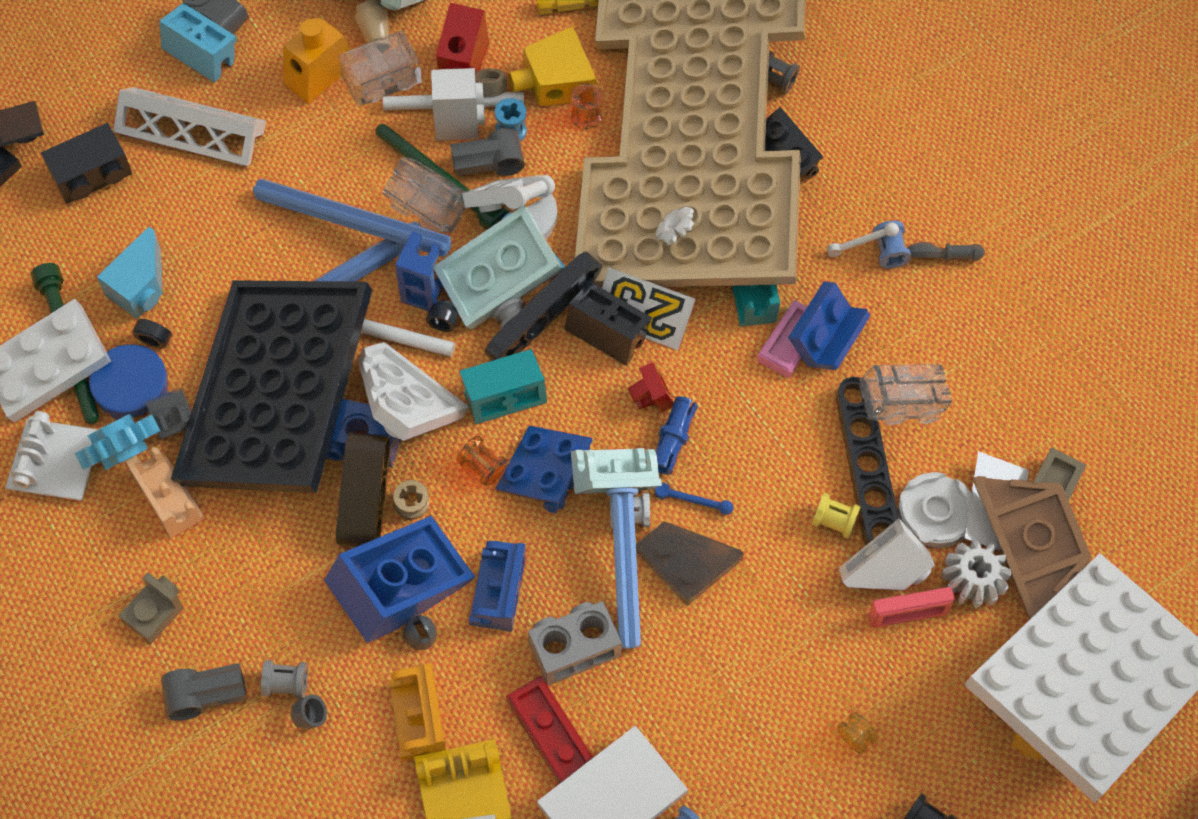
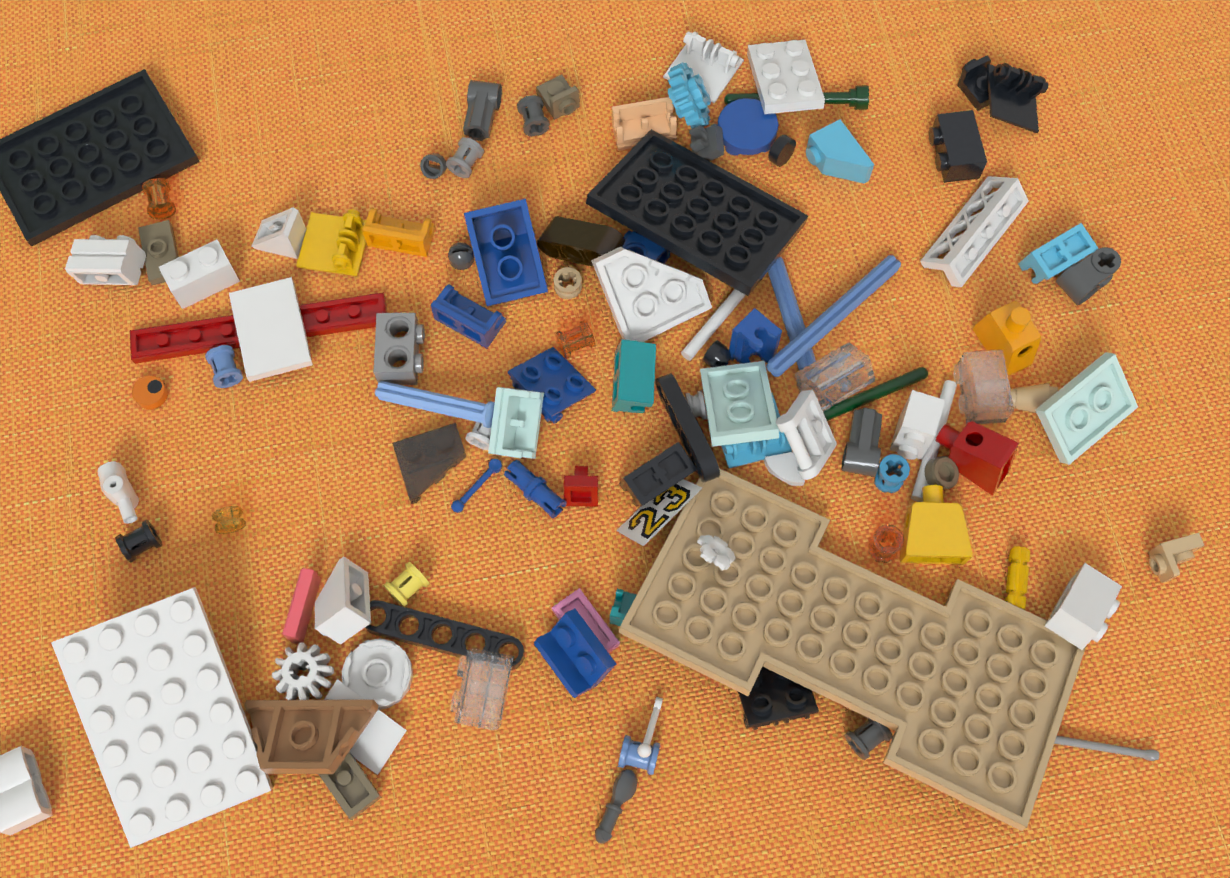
camera: 115 degrees right, 5 degrees up
none -> dark grey bush [517,95,550,136]

